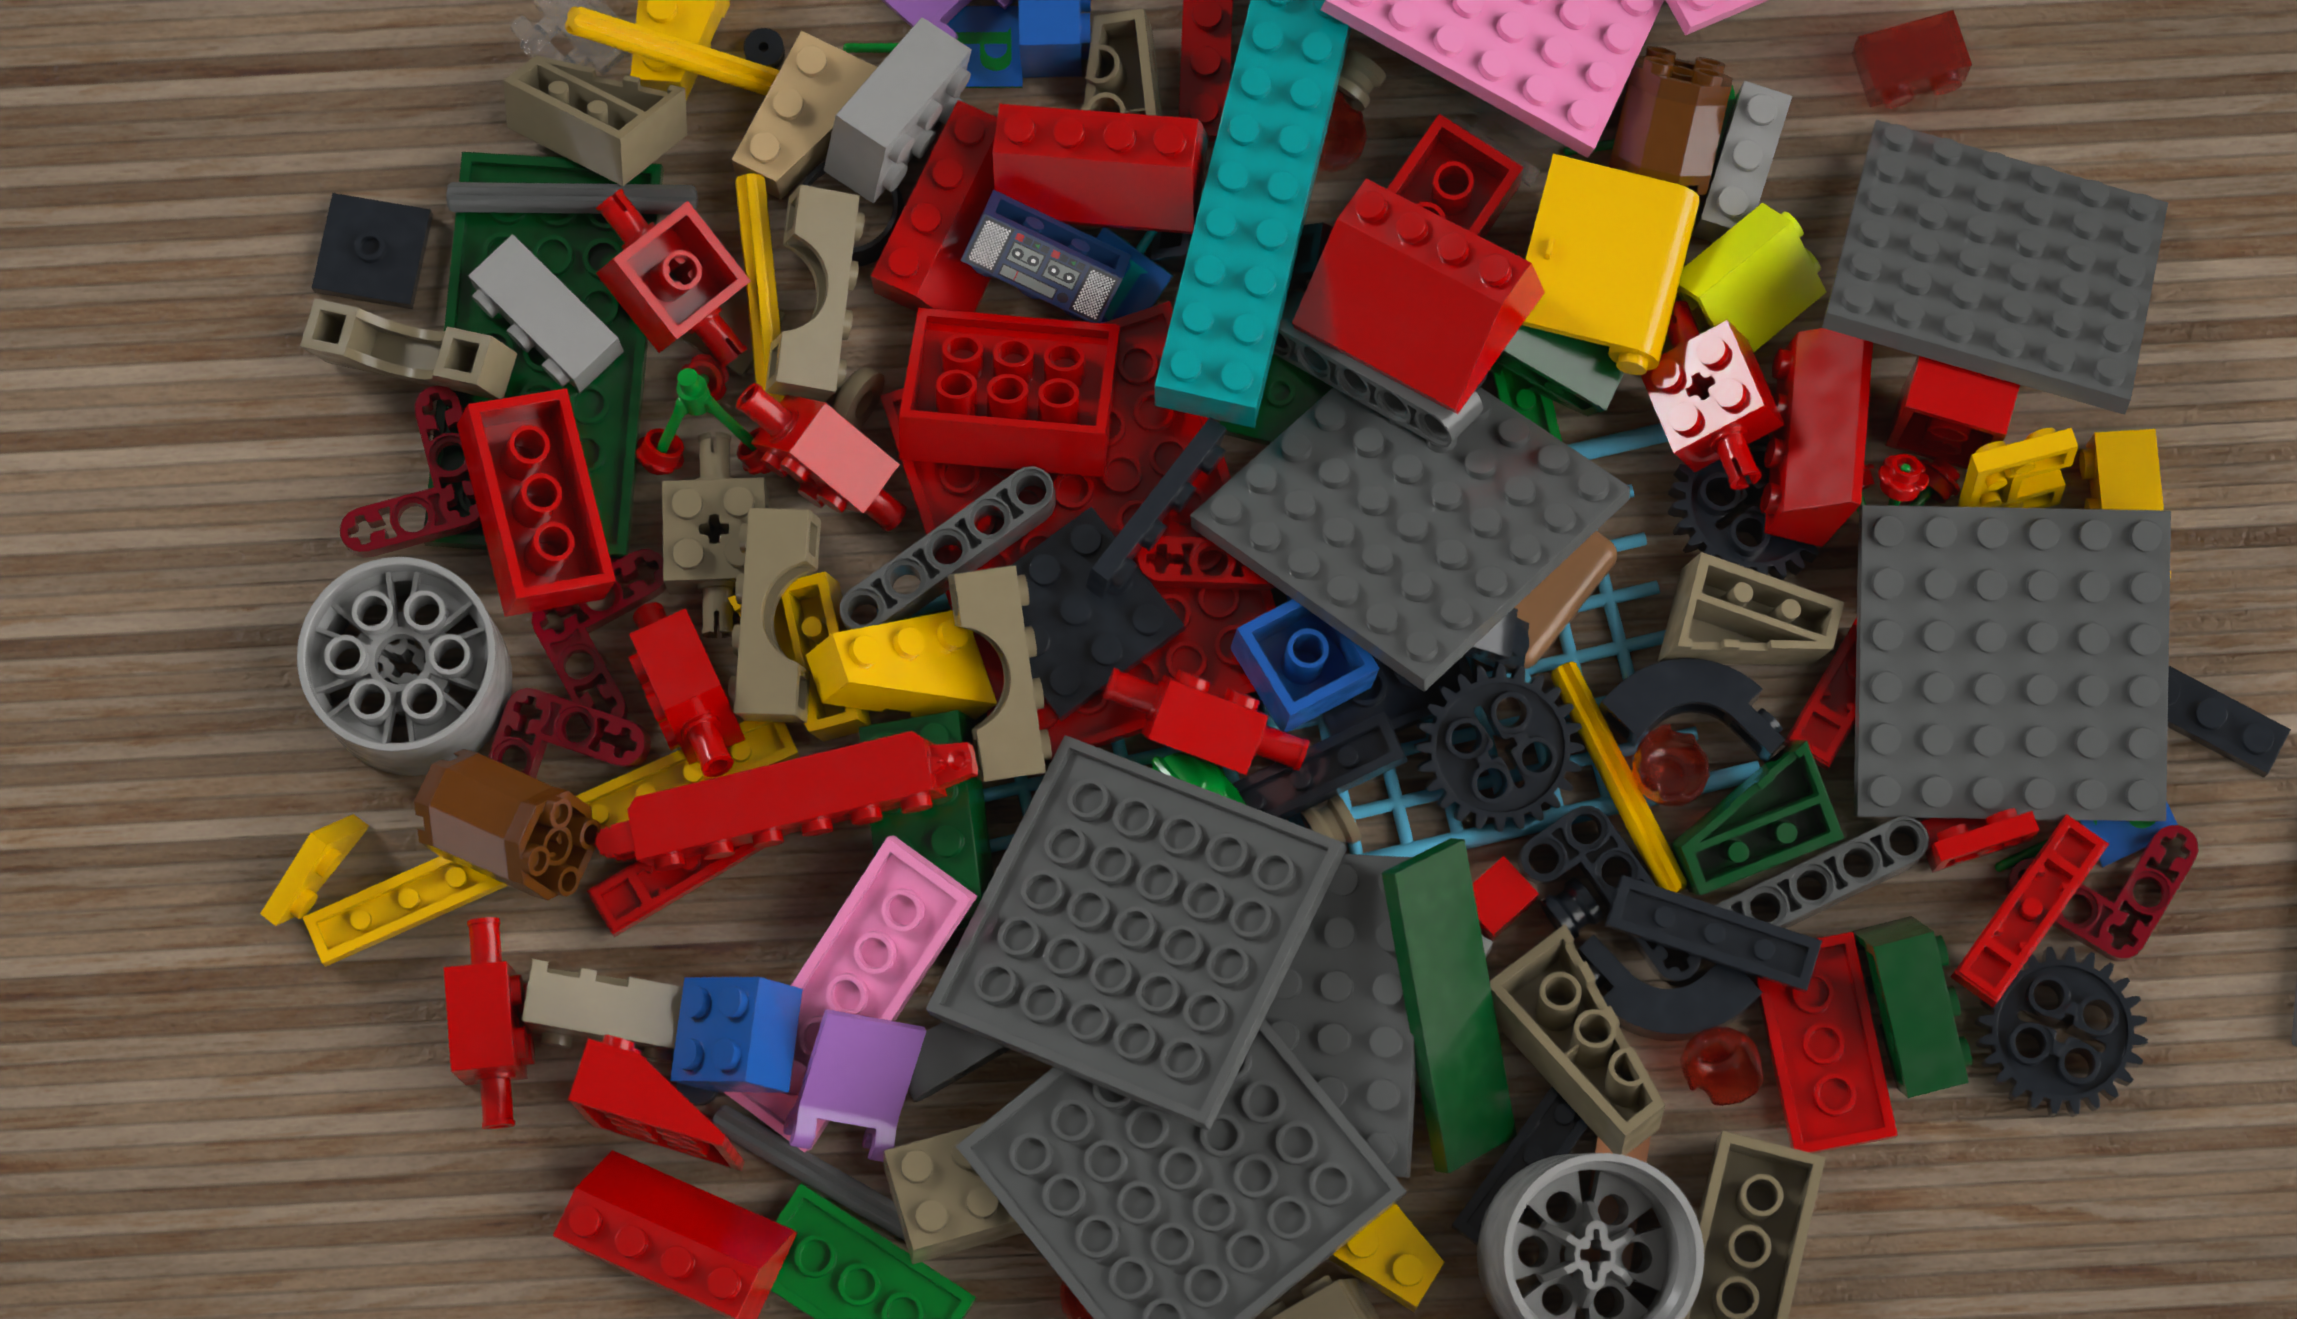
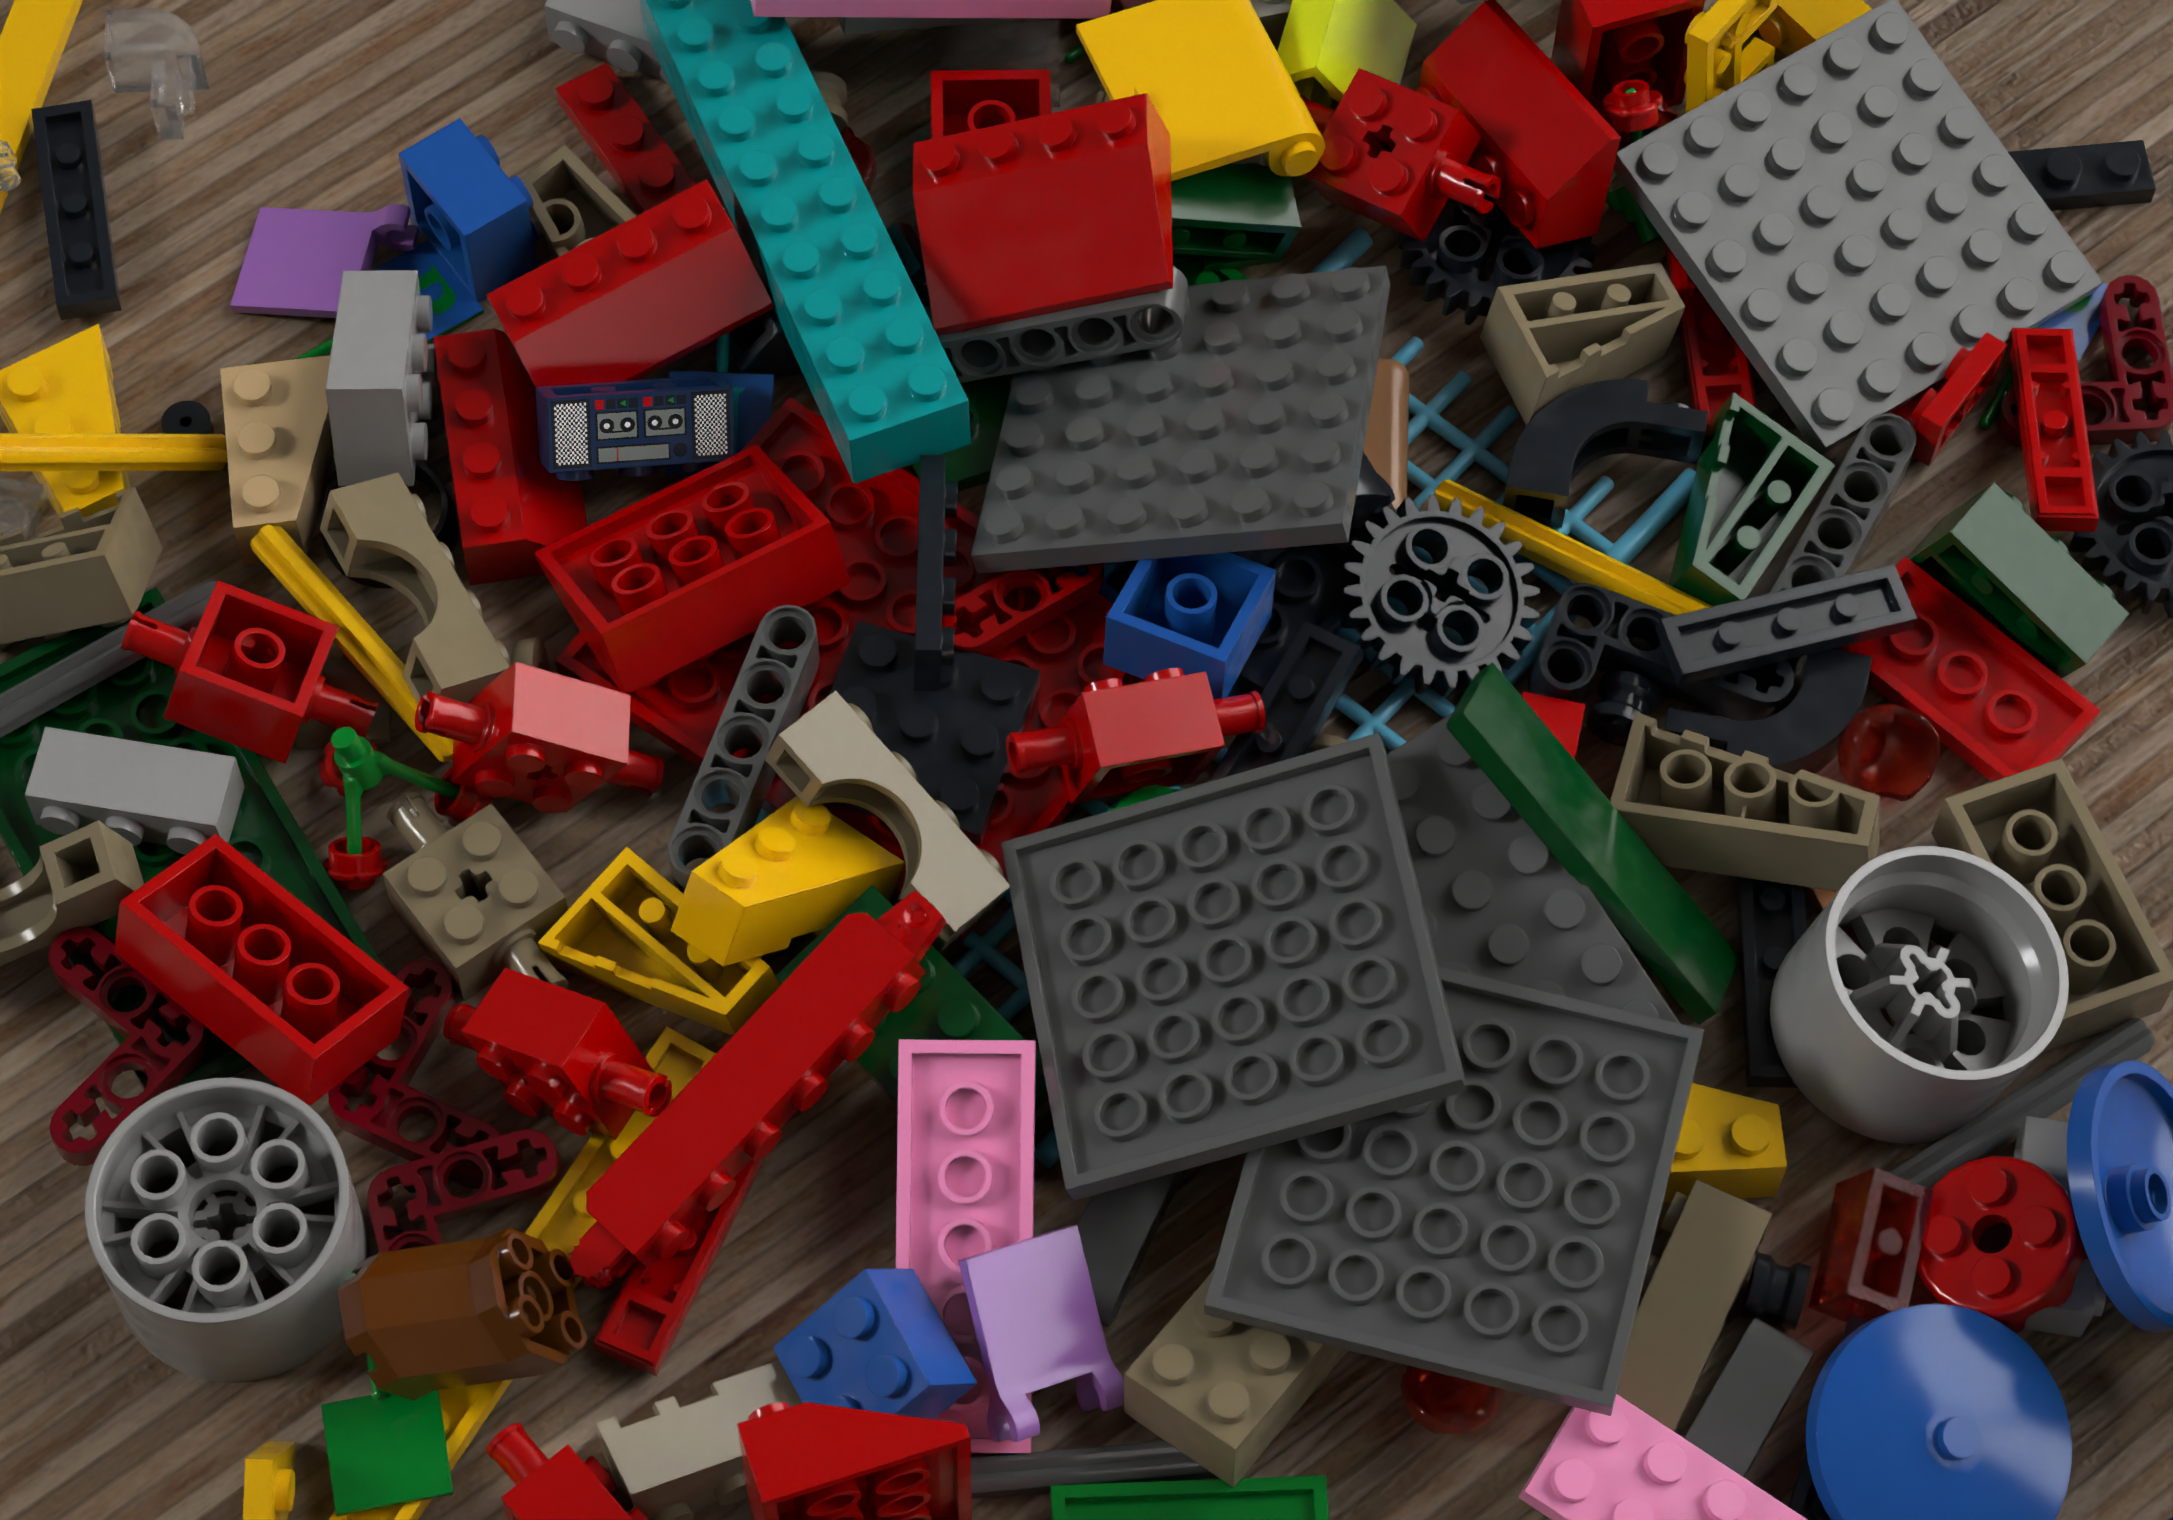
camera: 40 degrees left, 15 degrees down
dark tan arch [728,508,821,723] -> none
clear red hair [1632,724,1710,807] -> none
none -> green piece [321,1352,454,1516]

